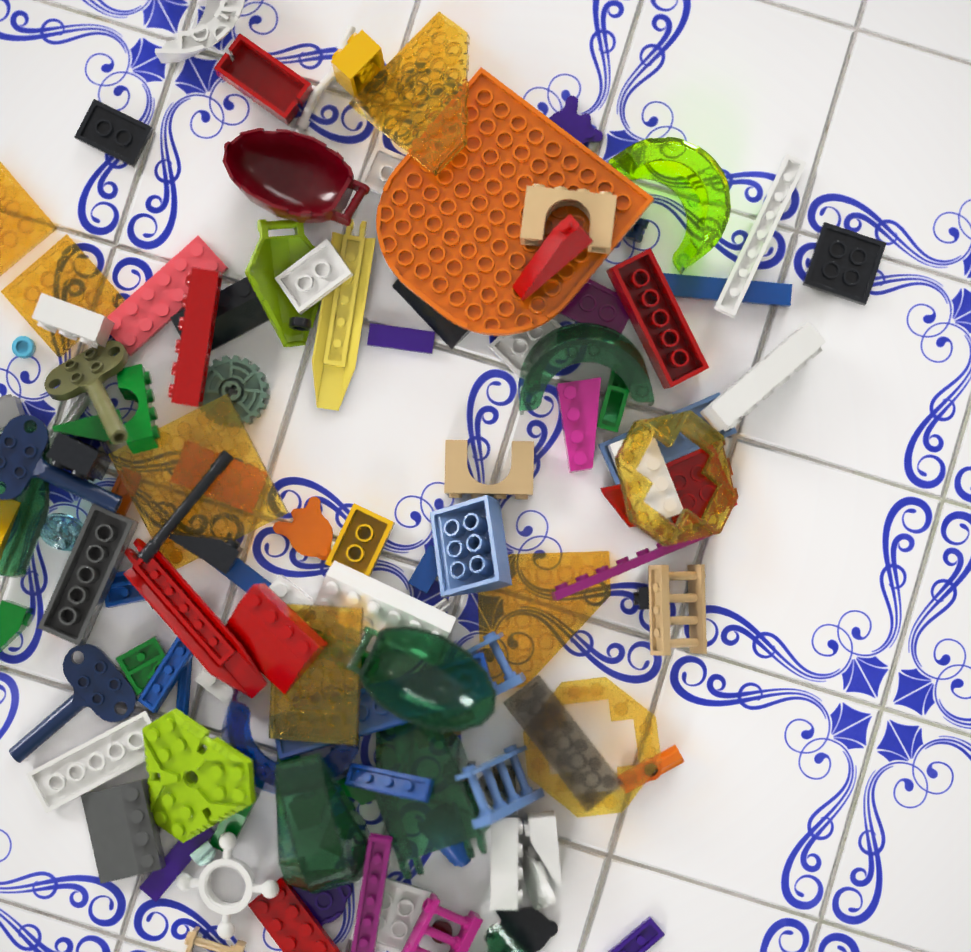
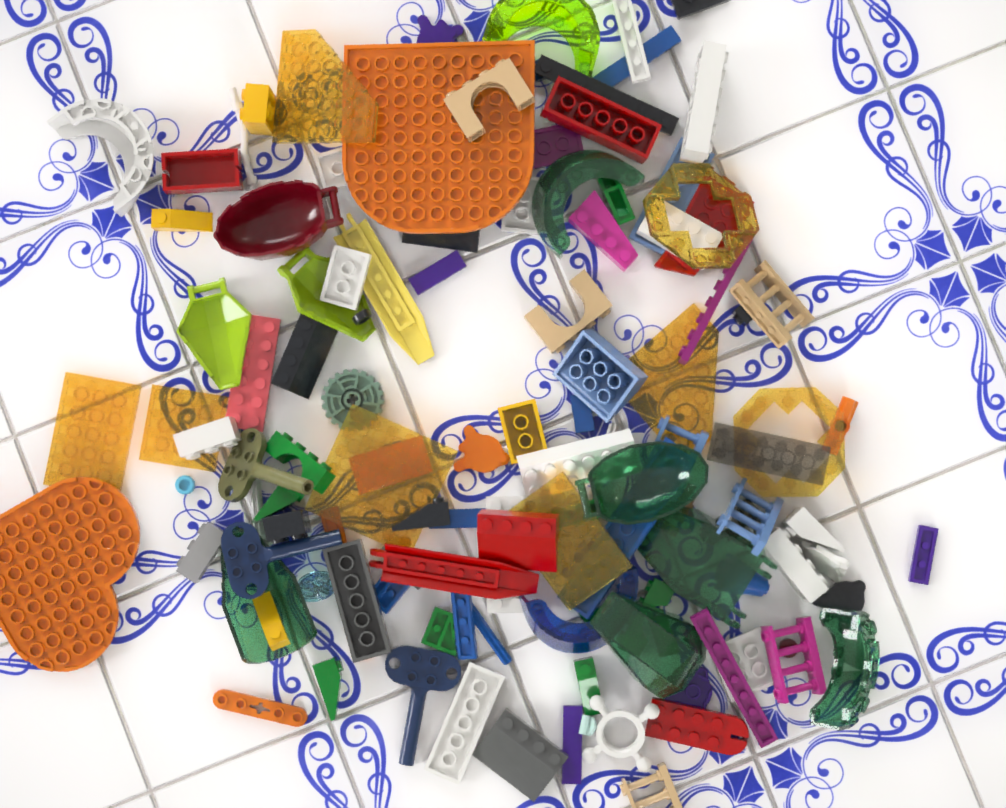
camera: 30 degrees left, 0 degrees up
black plate [74,99,154,168] -> none
black piece [137,450,234,564] -> none
lime plate [142,708,256,843] -> none
red brick [168,267,223,407] -> none
blue tile [345,763,435,804] -> none
red wedge [512,214,593,301] -> none
none -> yellow slope [151,209,213,232]
none -> lime windscreen [176,277,252,391]
none -> black plate [535,54,679,136]

